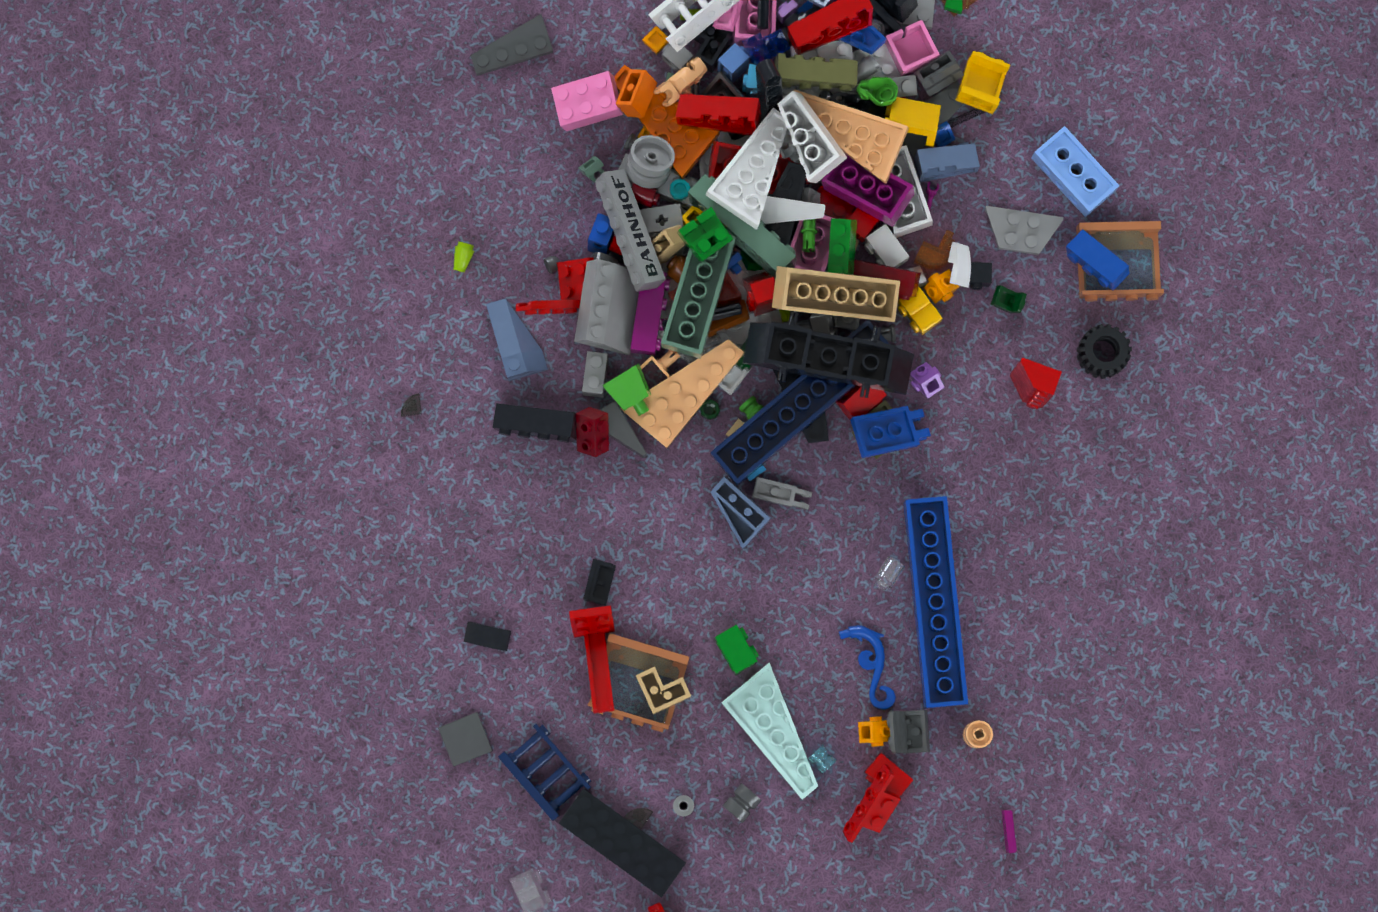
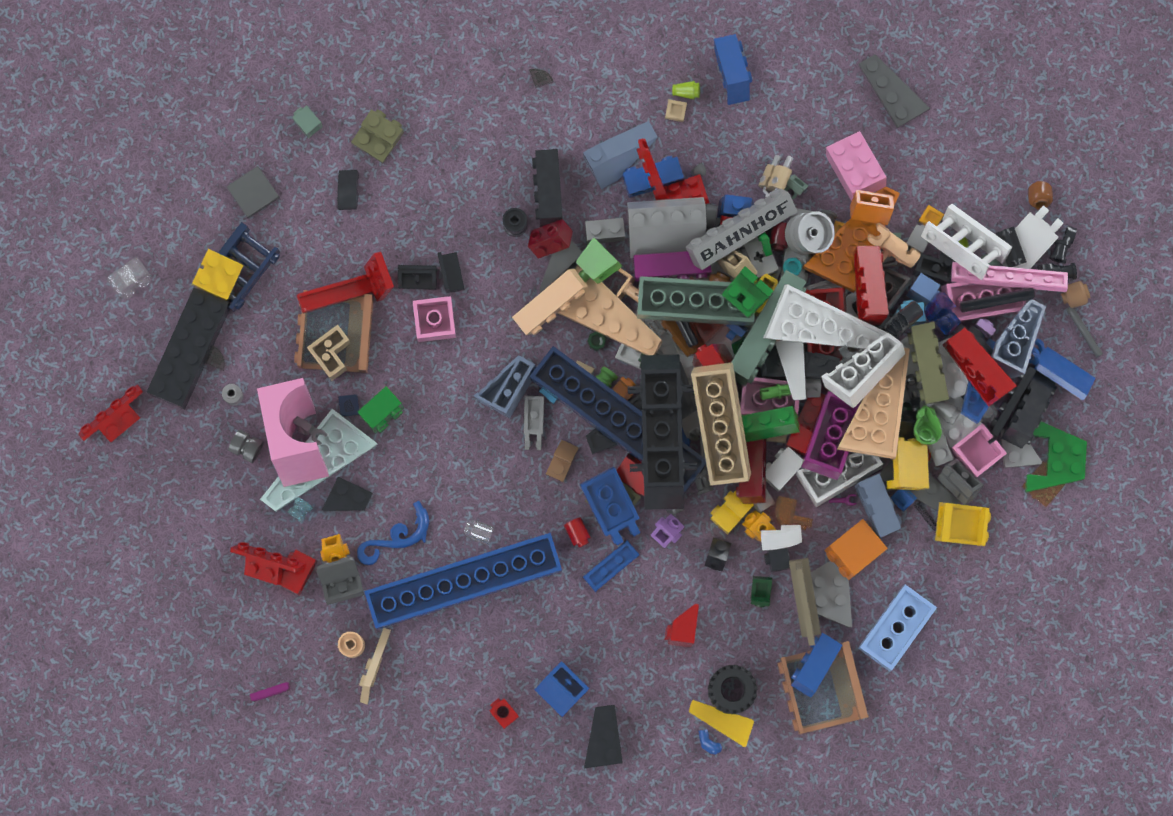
camera: 75 degrees right, 0 degrees up
none -> yellow piece [191,249,243,301]
none -> bright pink piece [257,378,329,487]
none -> sand green brick [292,105,323,139]
none -> dark grey plate [293,416,327,445]
none -> black wing [322,477,373,512]
none -> dark blue slope [338,394,360,417]
none -> olive plate [351,109,404,163]
none -> tan wing [359,628,391,704]
none -> bright pink brick [413,296,456,342]
none -> black panel [437,252,465,294]
none -> red brick [489,698,519,729]
none -> black wheel [502,208,527,237]
none -> light nougat brick [512,269,588,335]
none -> blue slope [534,661,589,717]
none -> medium nougat slope [546,440,579,482]
none -> red brick [564,517,591,548]
none -> blue tile [583,540,639,592]
none -> black wedge [584,705,623,769]
none -> orange bracket [612,376,636,401]
none -> blue brick [622,156,684,198]
none -> tan tile [665,99,687,122]
none -> yellow sticker [689,700,754,747]
none -> blue arm [698,729,722,755]
none -> black bracket [705,537,732,571]
none -> blue wedge [714,34,752,105]
none -> tan piece [758,155,793,197]
none -> green tile [758,232,772,257]
none -> dark tan fence [789,558,821,646]
none -> orange brick [824,519,888,580]

